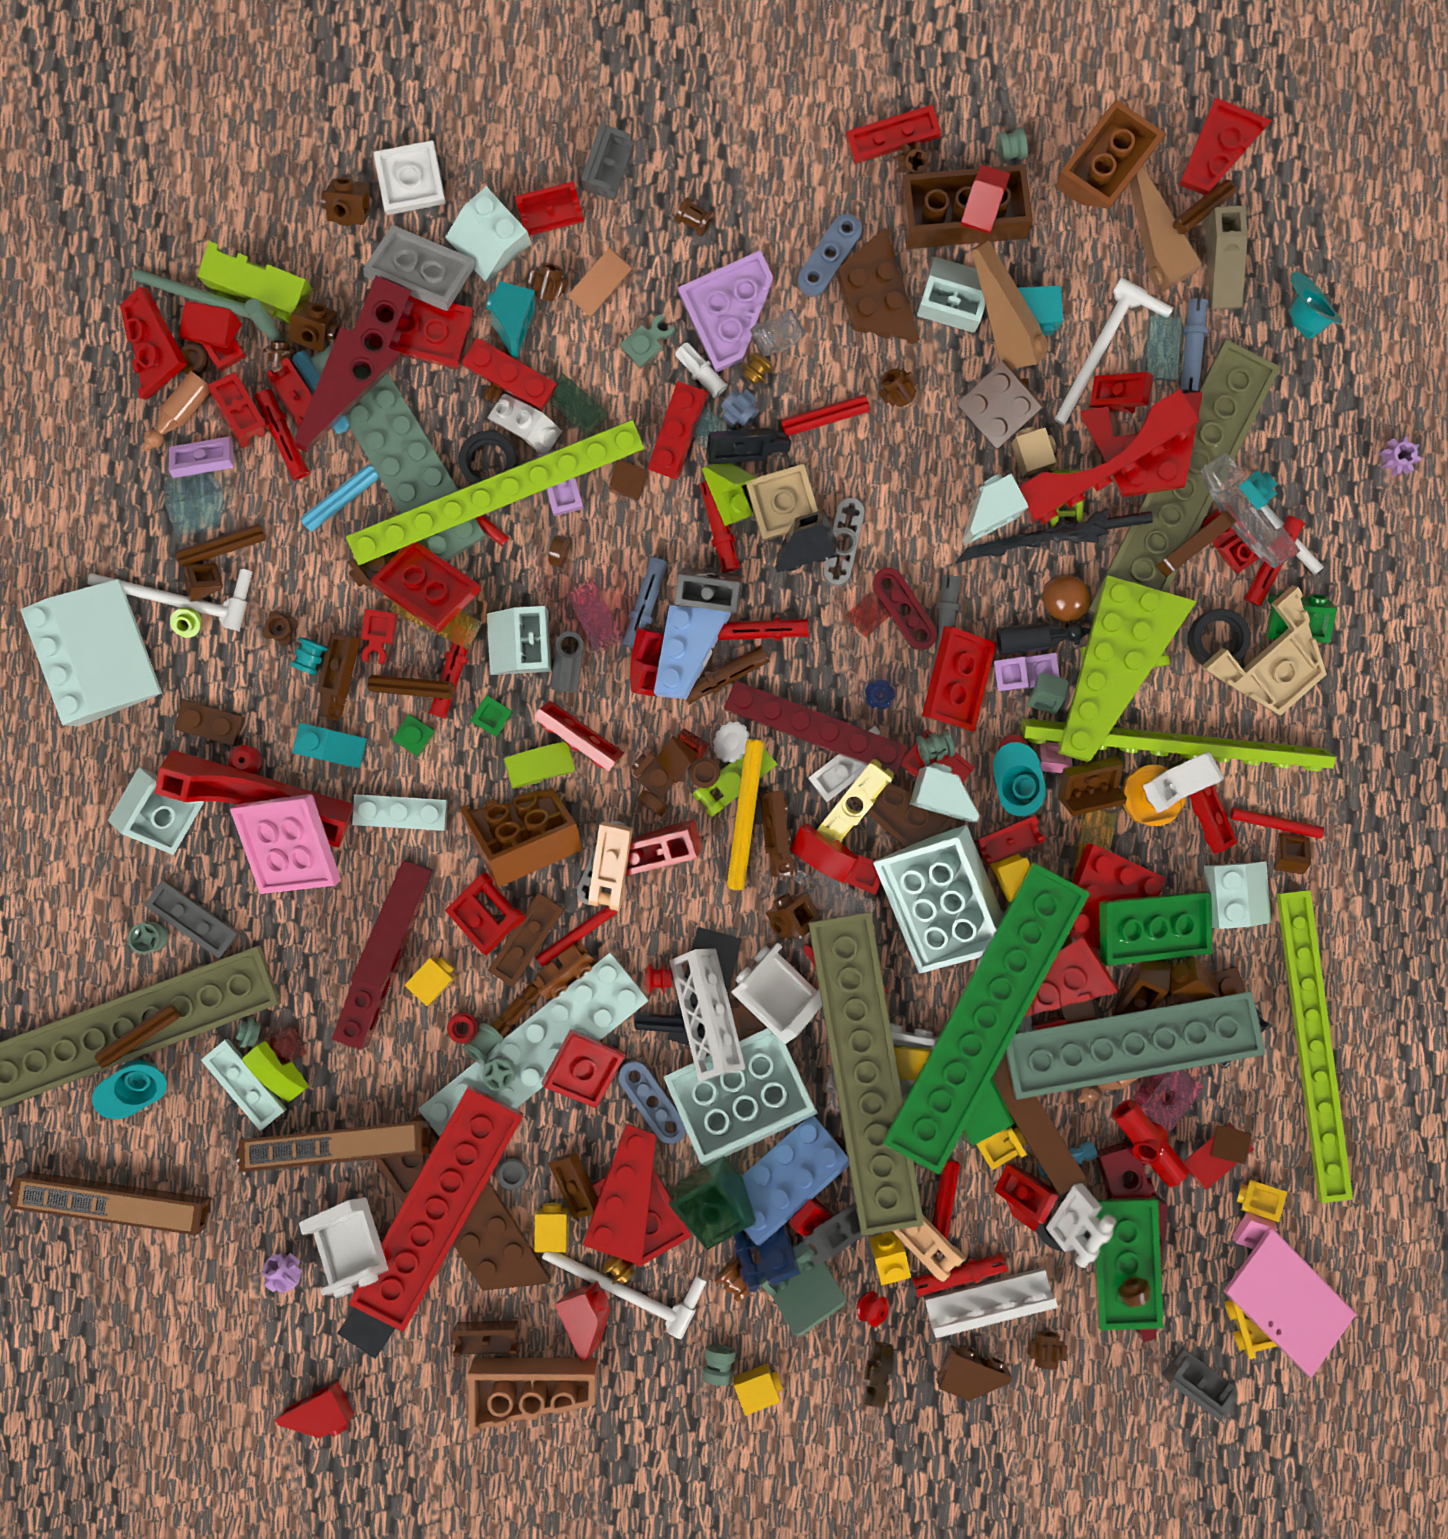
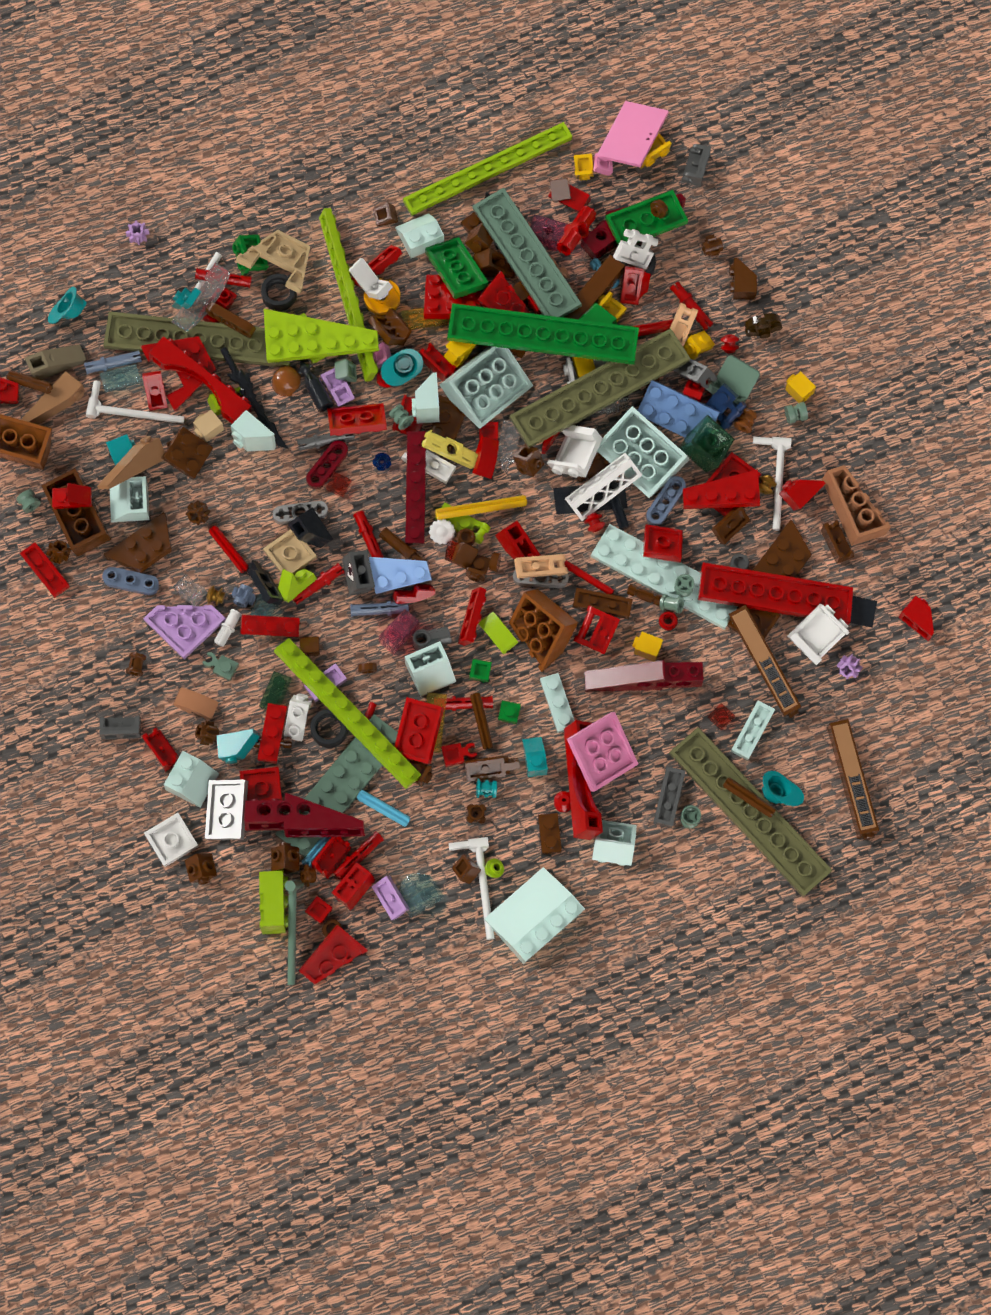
camera: 115 degrees left, 15 degrees down
nougat wheel [142,371,210,452] -> none
reddish brown axle [176,524,266,567] -> none
red slope [179,301,242,348] -> none
sand green plate [235,1017,261,1048] -> none
lime slope [241,1041,309,1102] -> none
dark orange hinge [533,942,597,1000] -> none
yellow brick [535,1203,569,1252] -> none
reddish brown hinge [760,790,794,877] -> none
white fence [924,1267,1058,1338] -> none
red bar [1230,807,1324,839] -> none

